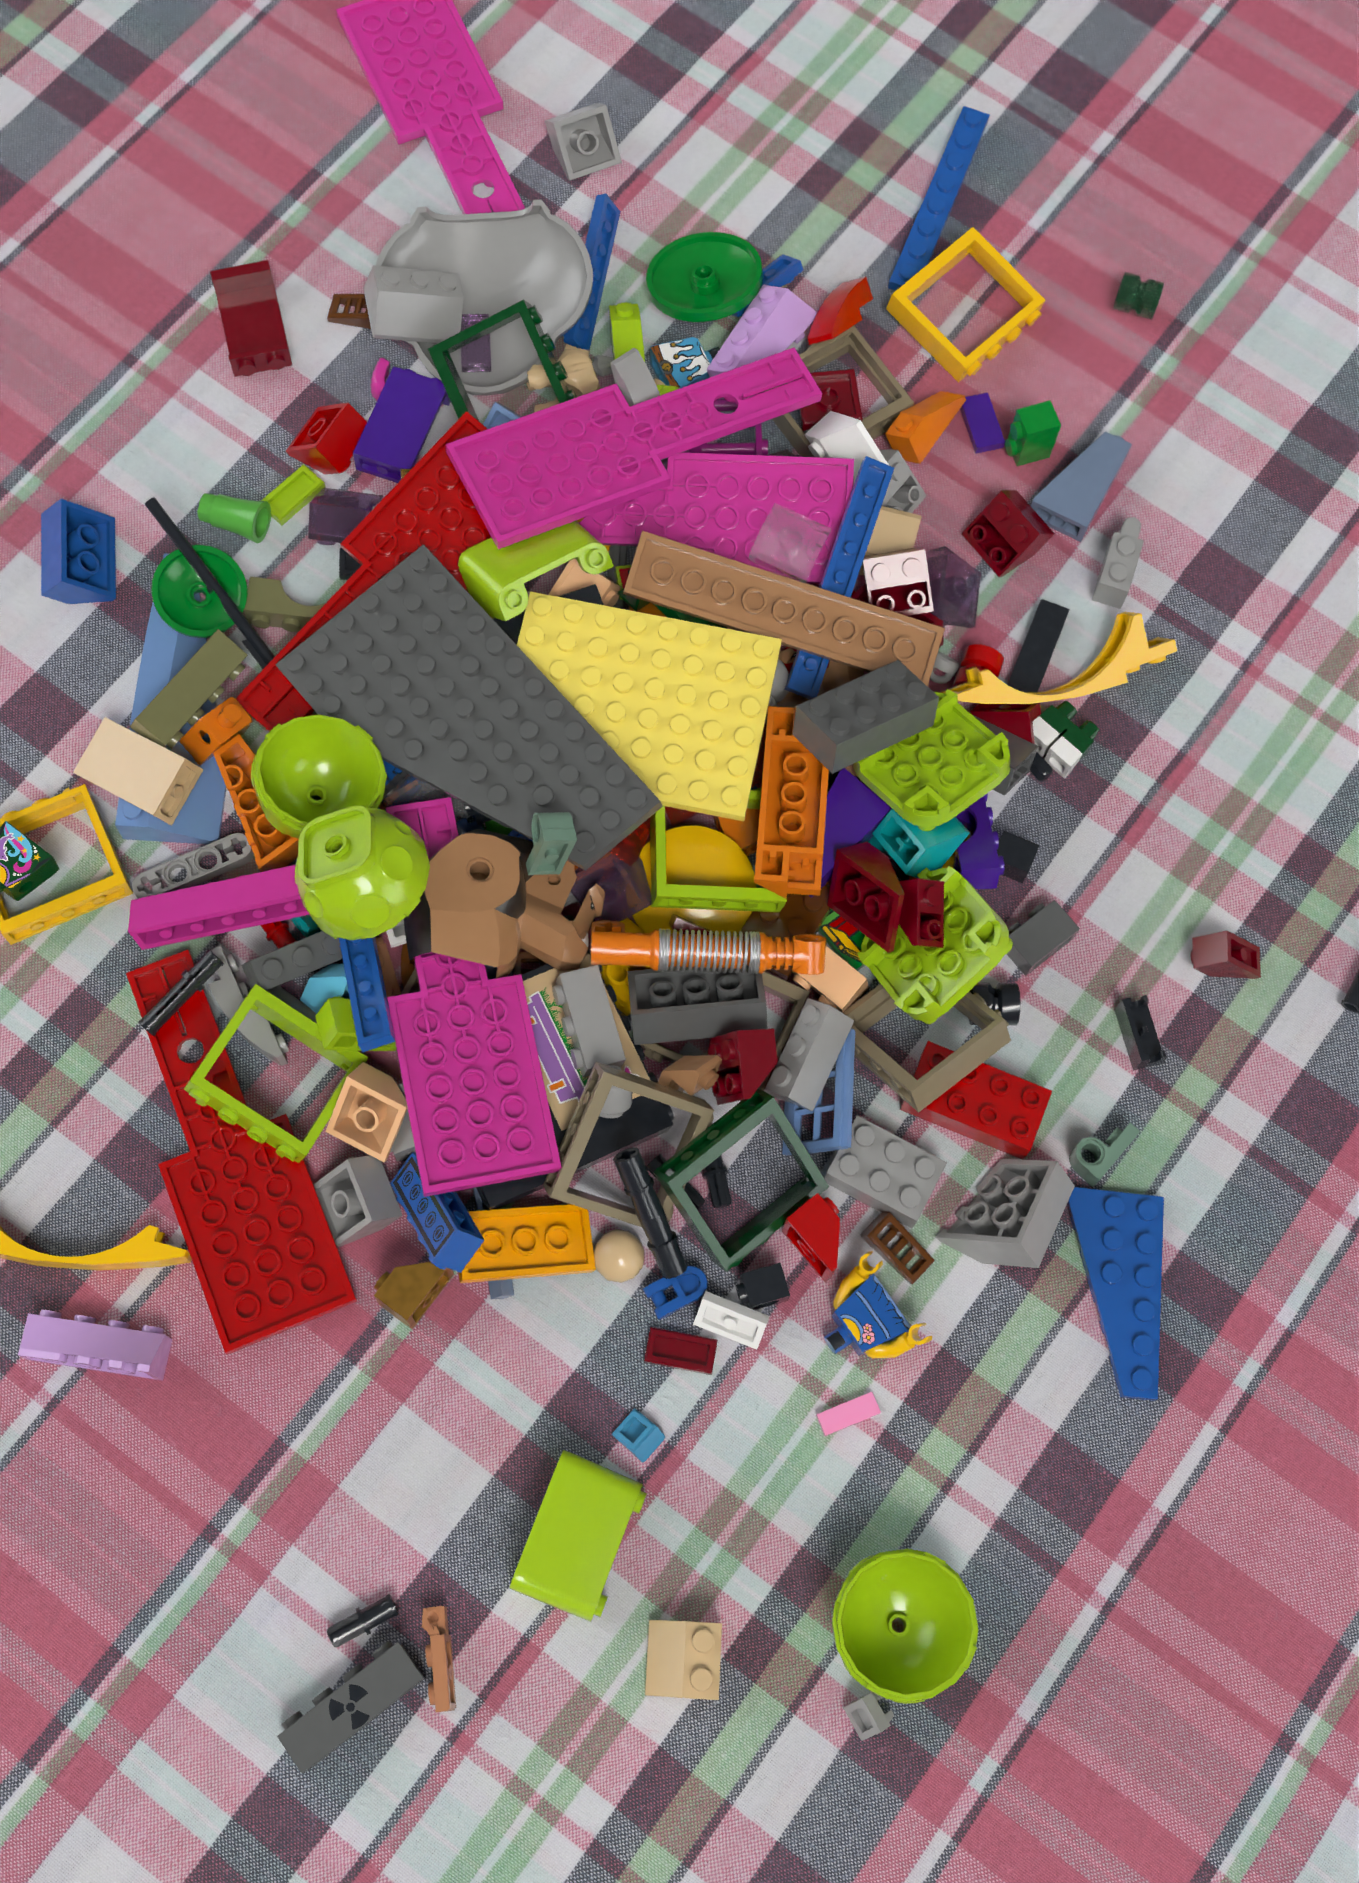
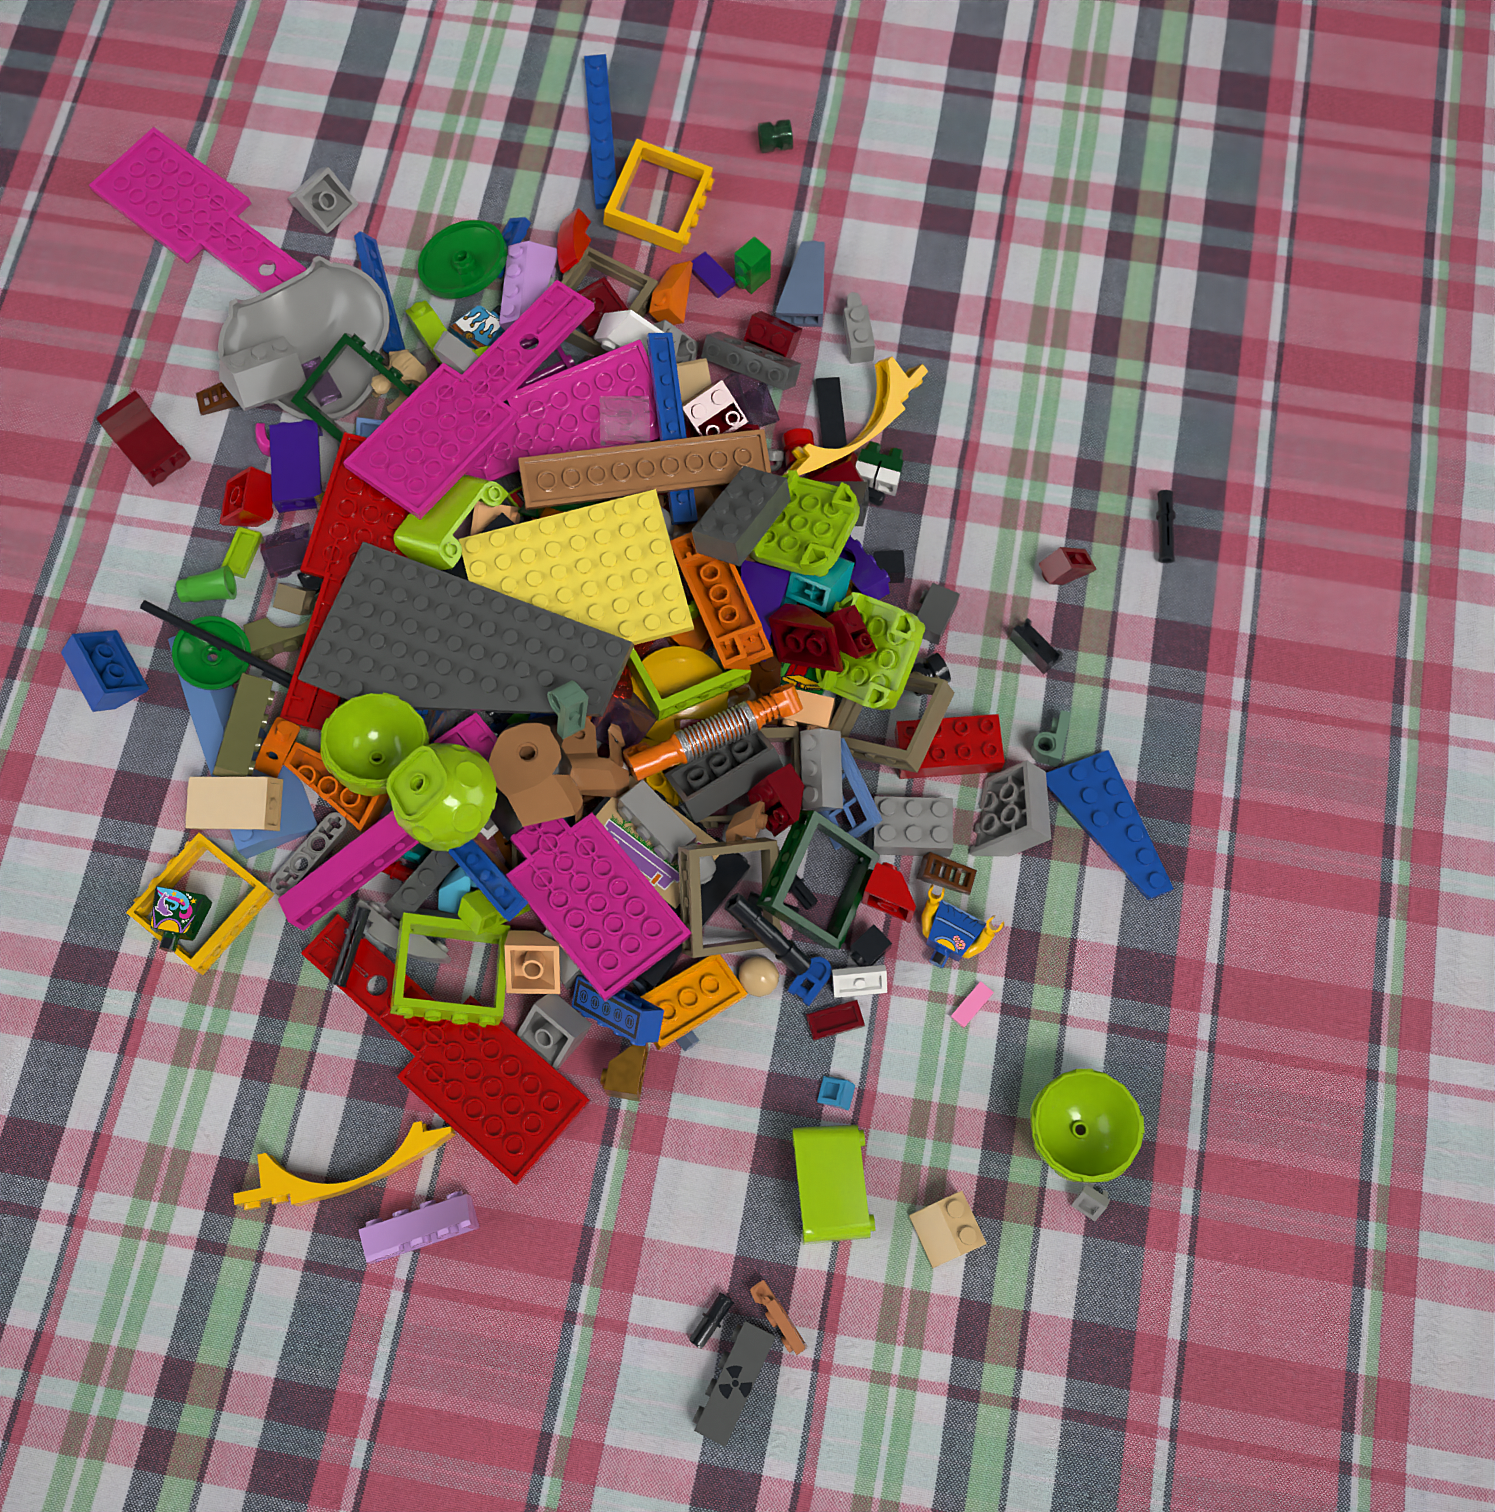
camera: 20 degrees left, 0 degrees up
none -> dark tan brick [273,583,316,615]
none -> dark grey brick [701,331,801,391]

